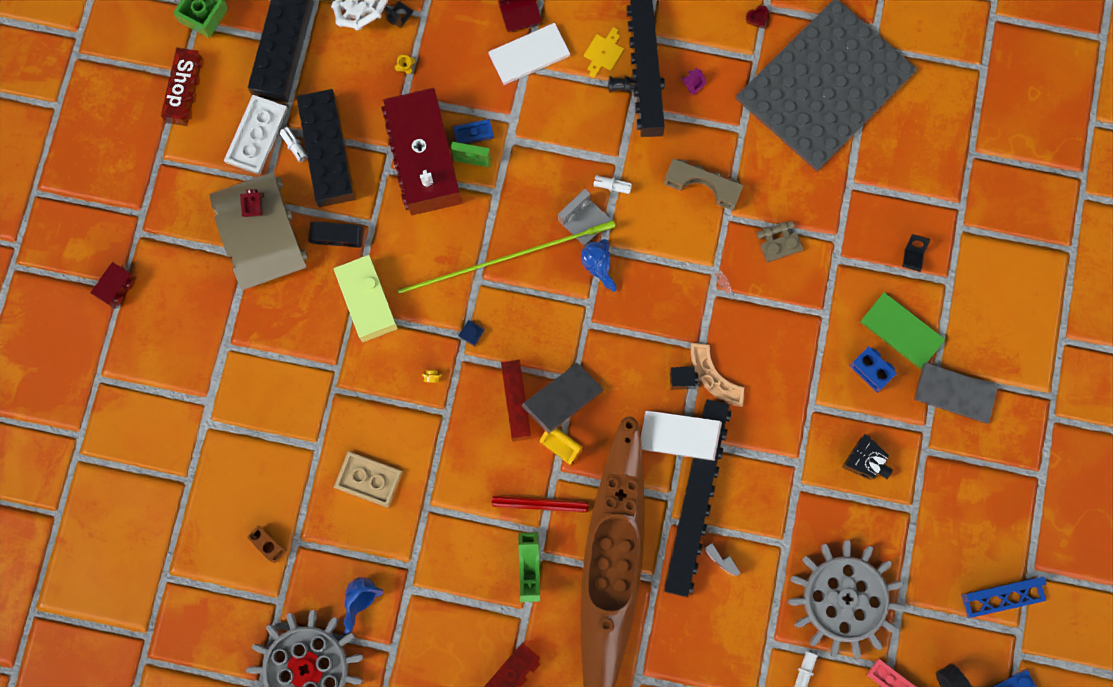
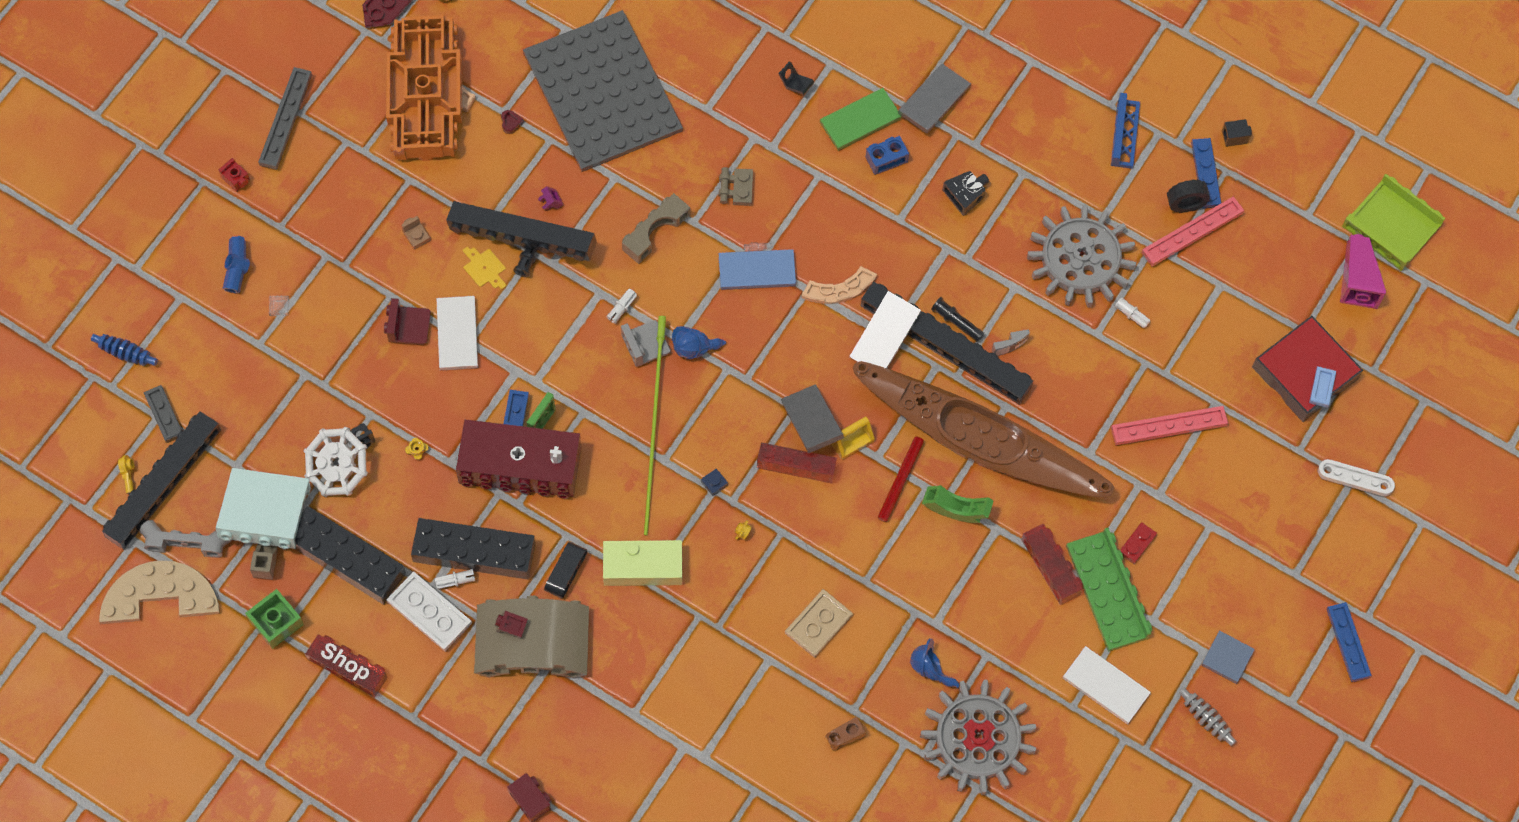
camera: 75 degrees left, 10 degrees down
black brick [670,367,698,390] -> none
none -> medium blue tile [719,250,796,290]
none -> black pin [931,297,985,342]

